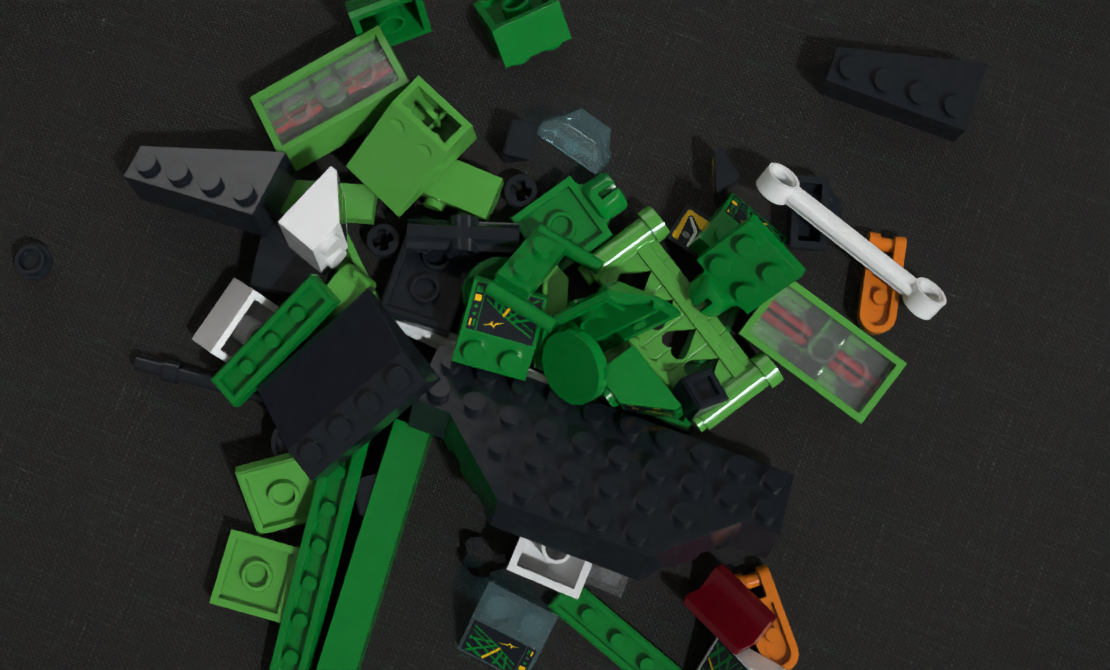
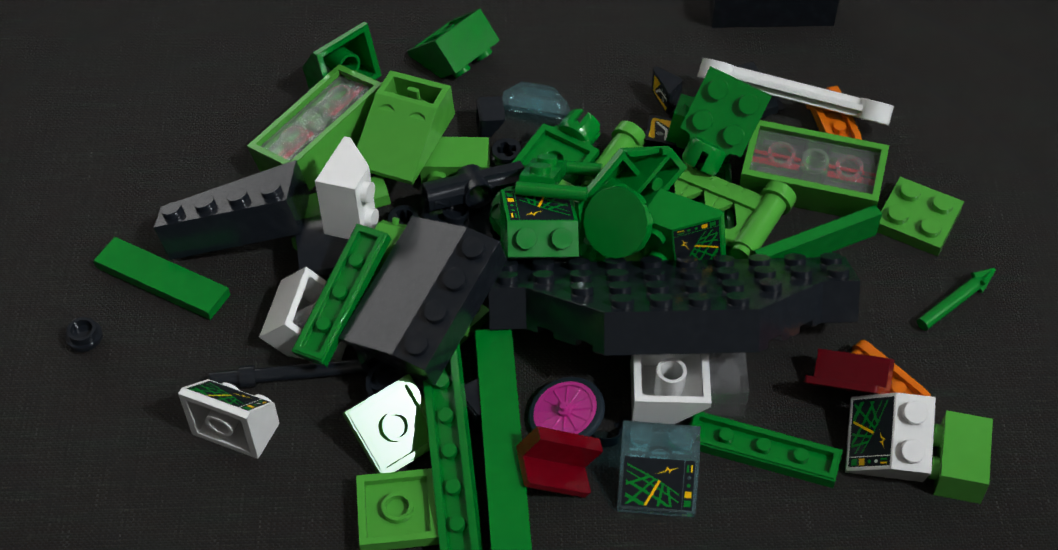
camera: 20 degrees left, 30 degrees down
black slope [672,367,729,421] -> none
none -> green tile [94,237,231,320]
none -> white slope [178,379,280,459]
none -> dark red panel [516,426,603,498]
none -> dark pink wheel [528,377,605,437]
none -> green tile [754,205,882,258]
none -> bright green plate [877,177,964,256]
none -> green piece [917,268,996,331]

